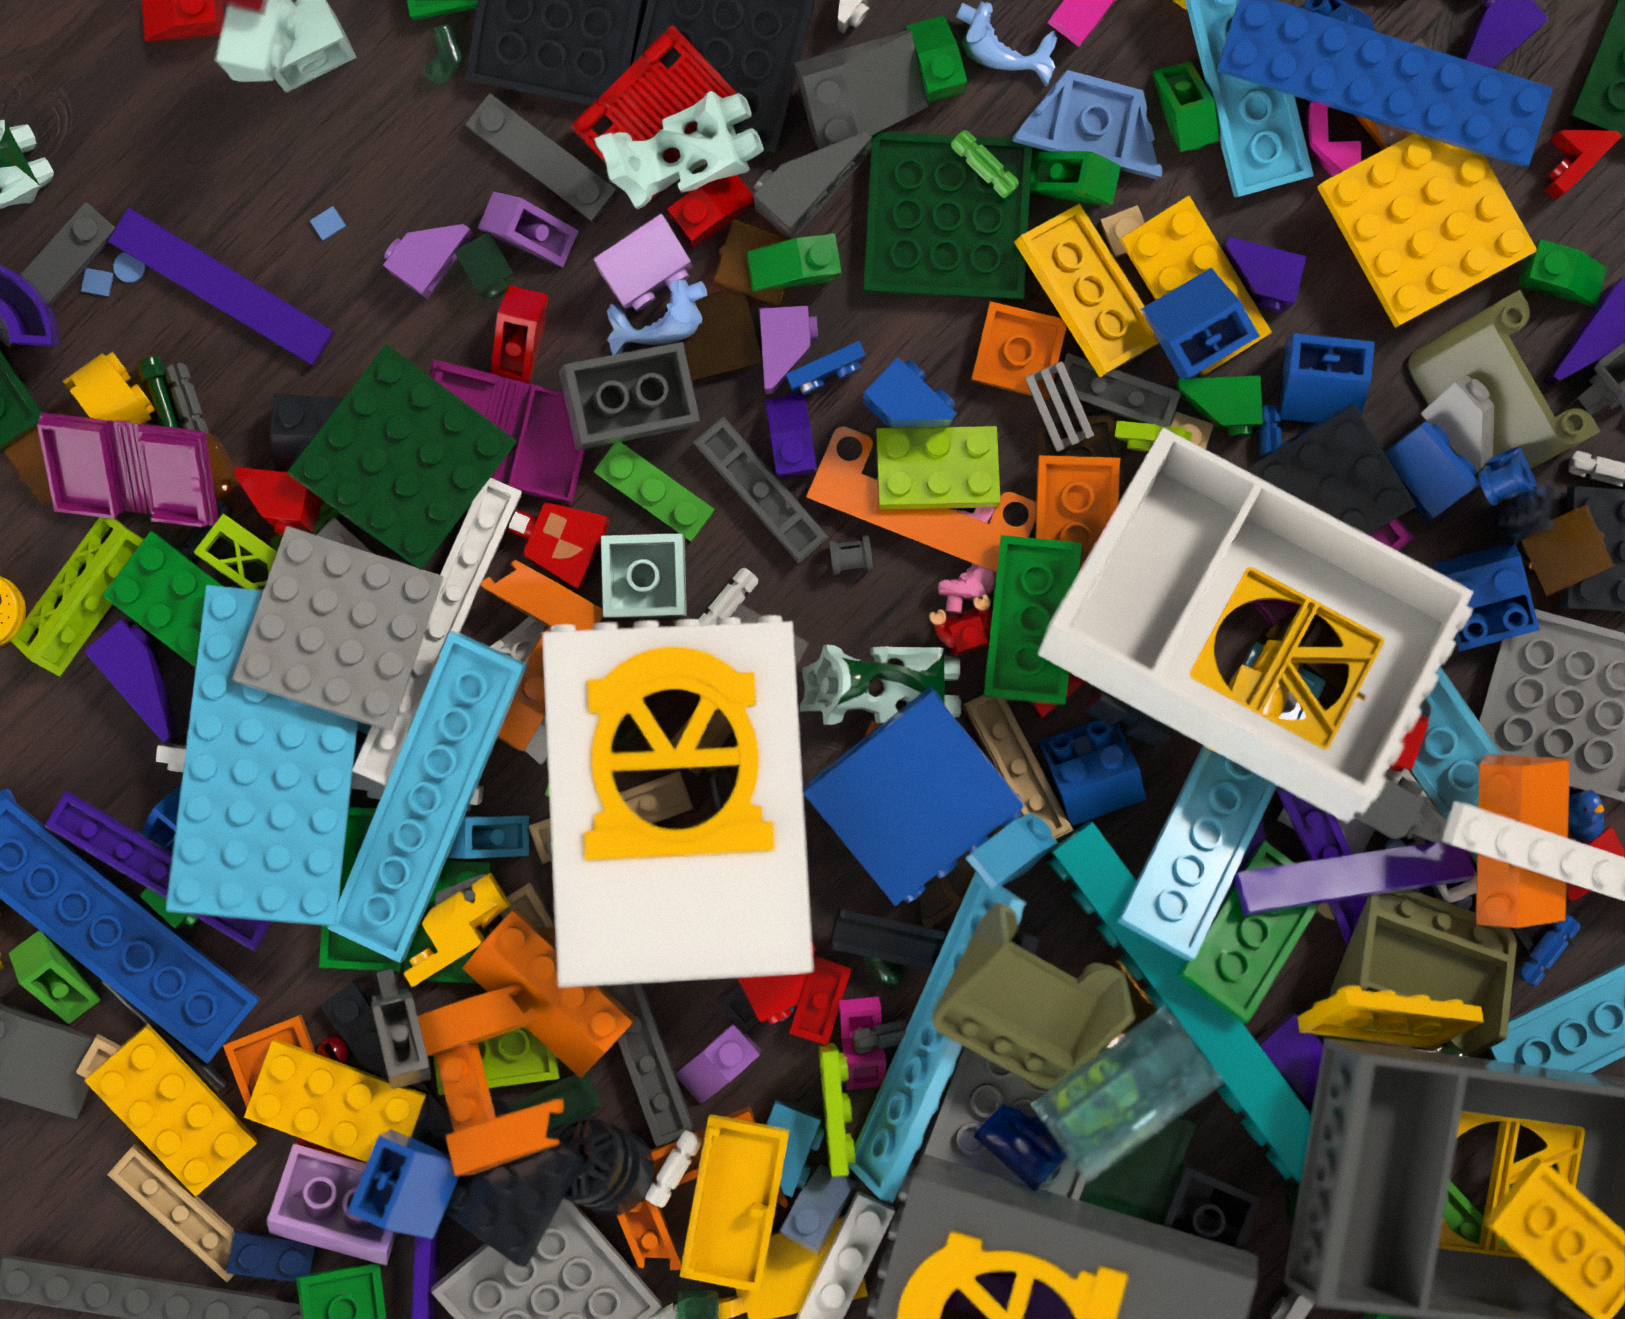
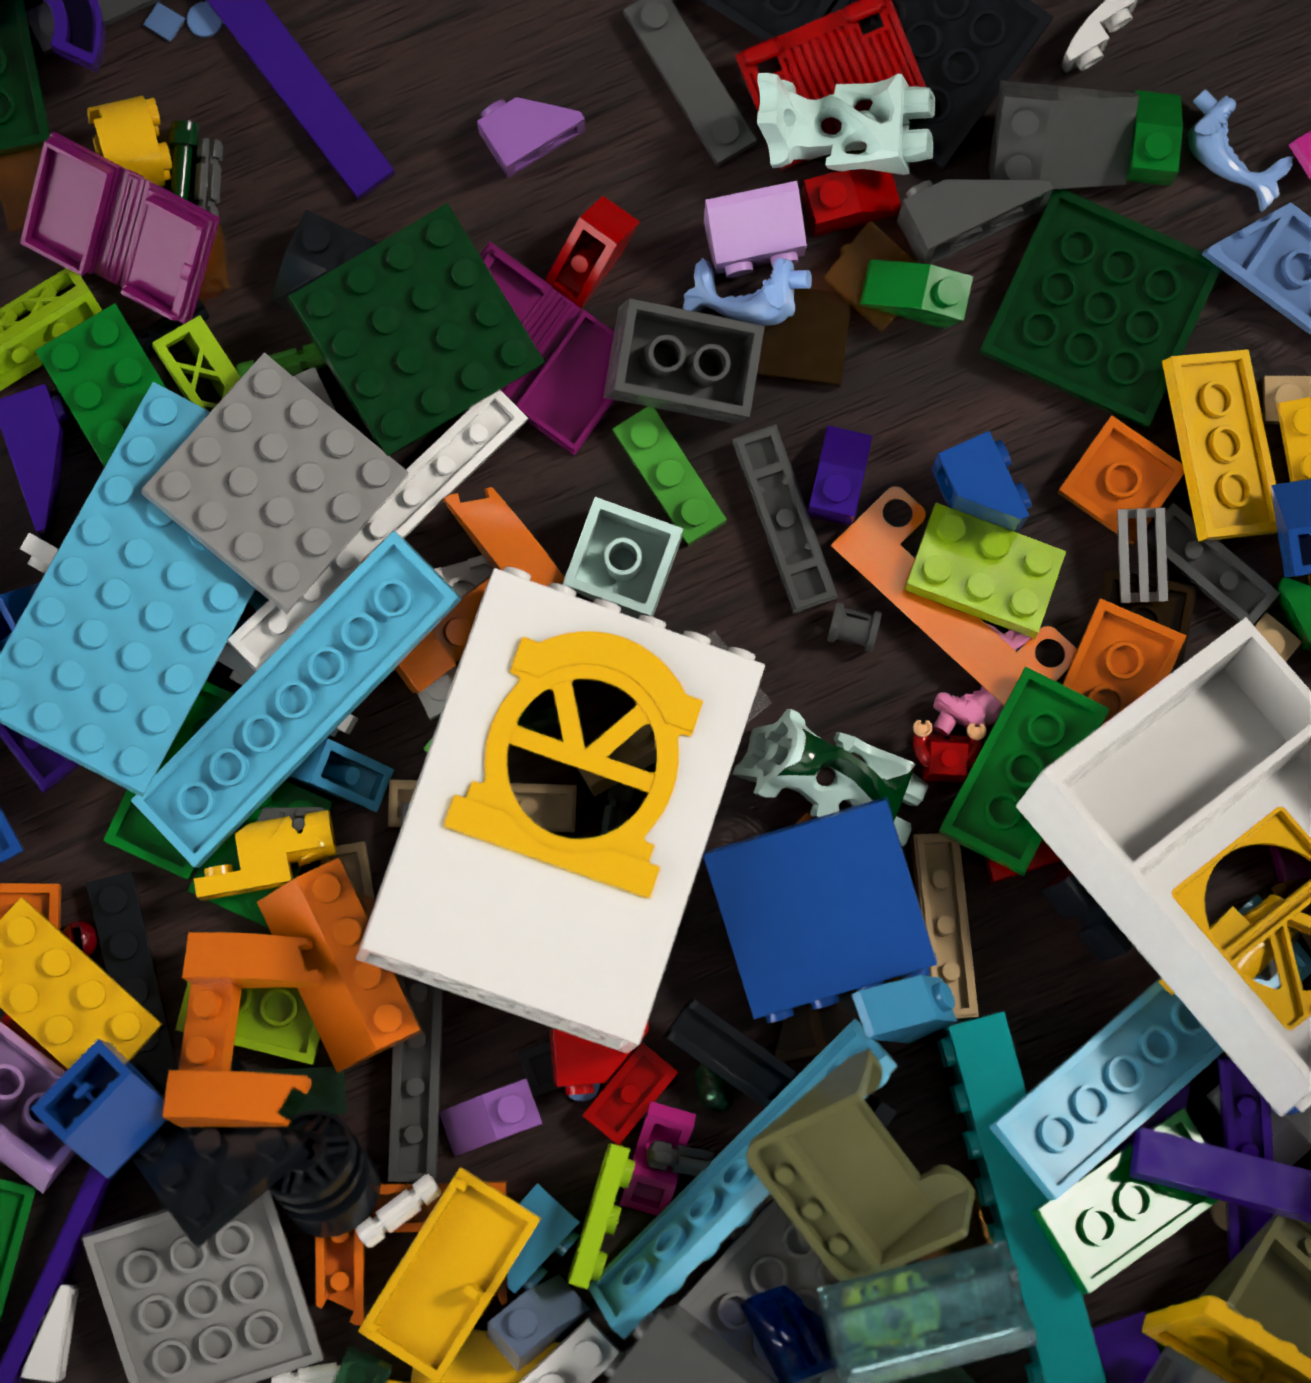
camera: 15 degrees right, 5 degrees down
red slope [234,467,322,535] -> none
medium blue window [310,206,347,241] -> none
dark grey hinge [371,969,431,1090] -> none
clear green brick [454,232,517,300] -> none
medium lavender slope [478,191,579,267] -> none
red torso [508,502,611,591] -> none
white axle [698,567,758,626] -> none
medium lavender slope [760,306,818,394] -> none
blue piece [786,341,866,395] -> none
bright green axle [951,130,1019,198] -> none
green slope [1030,151,1121,205] -> none
blue slope [1038,719,1147,826] -> none
lime plate [1115,421,1192,452] -> none

